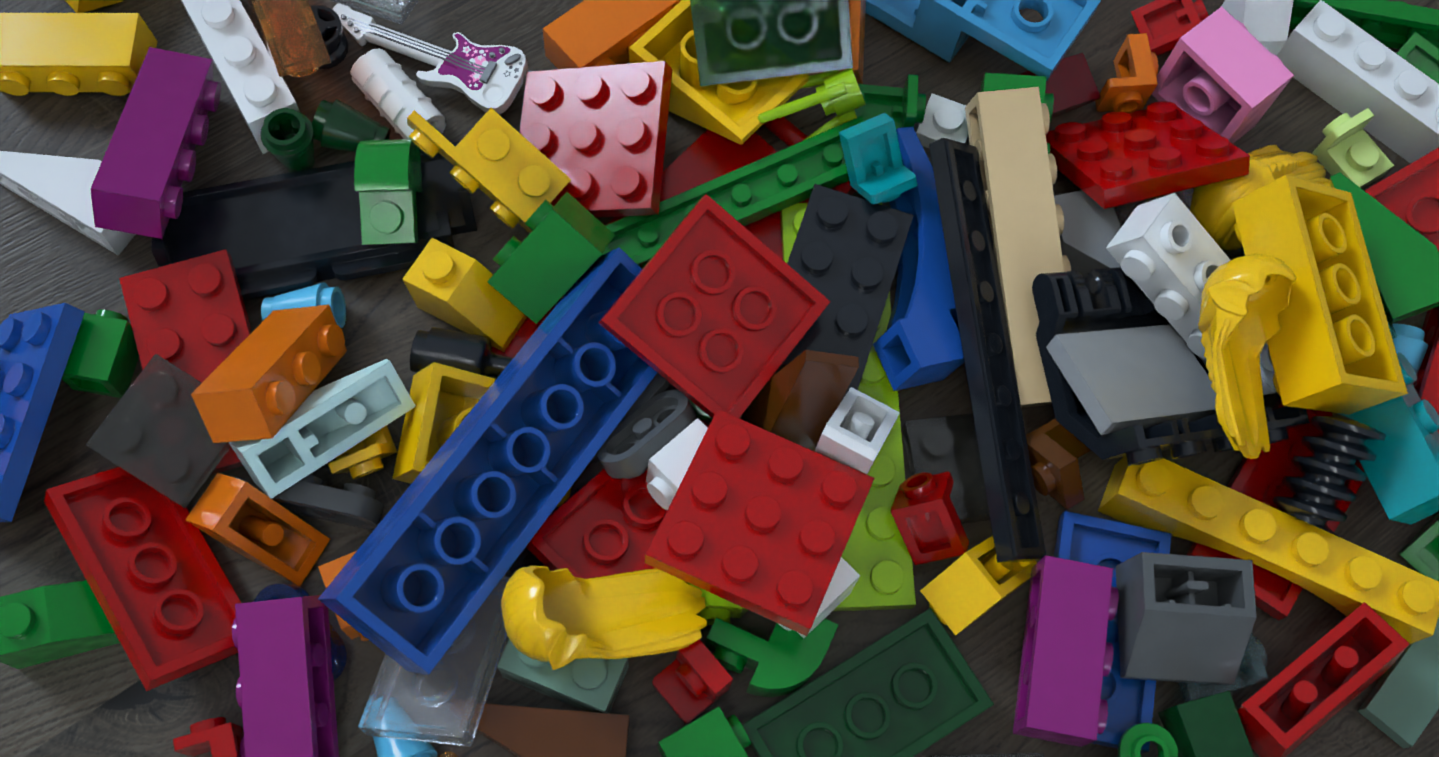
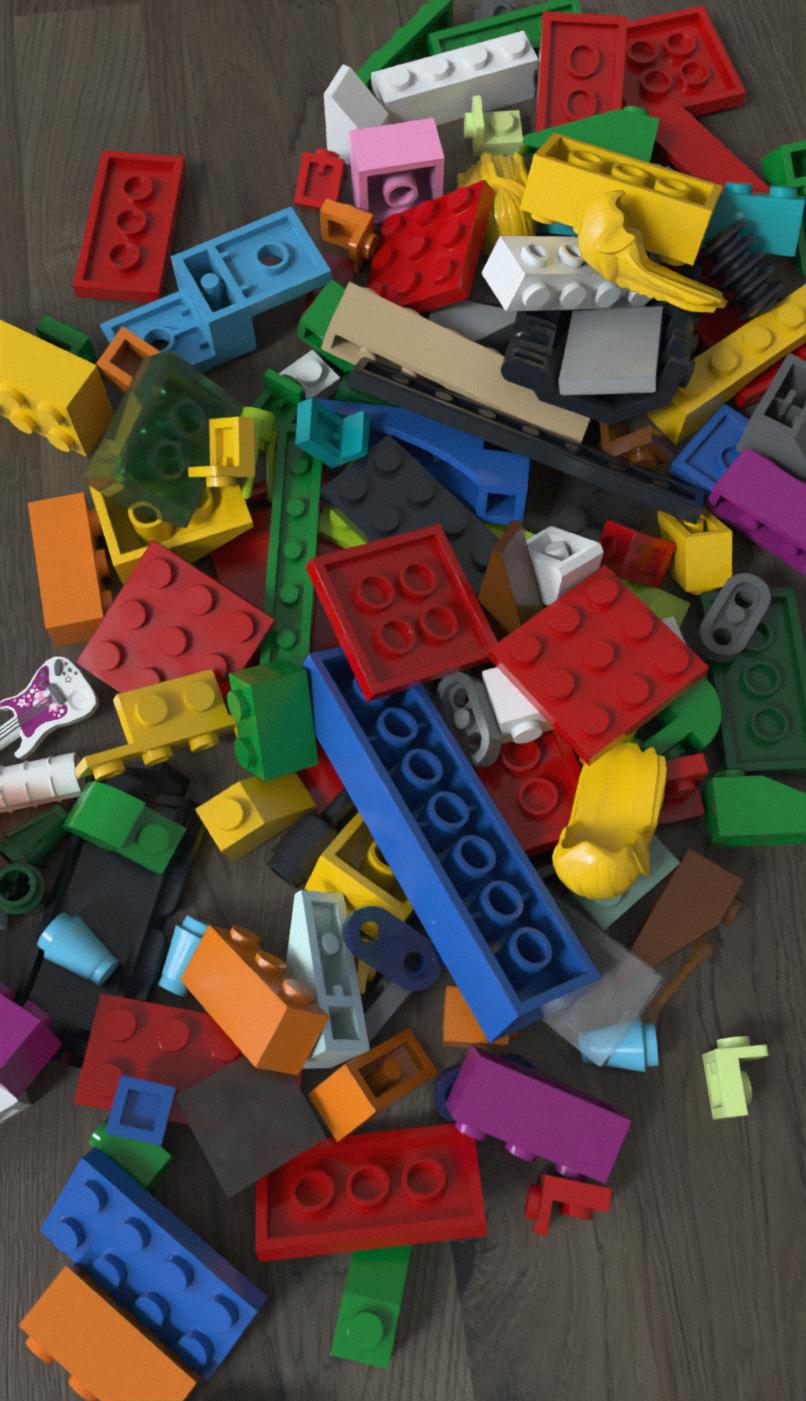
camera: 55 degrees left, 0 degrees up
none -> medium azure cone [37,912,119,986]
none -> blue plate [105,1075,176,1146]
none -> yellow bracket [188,417,256,487]
none -> clear blue plate [342,905,443,991]
none -> dark grey plate [696,573,771,663]

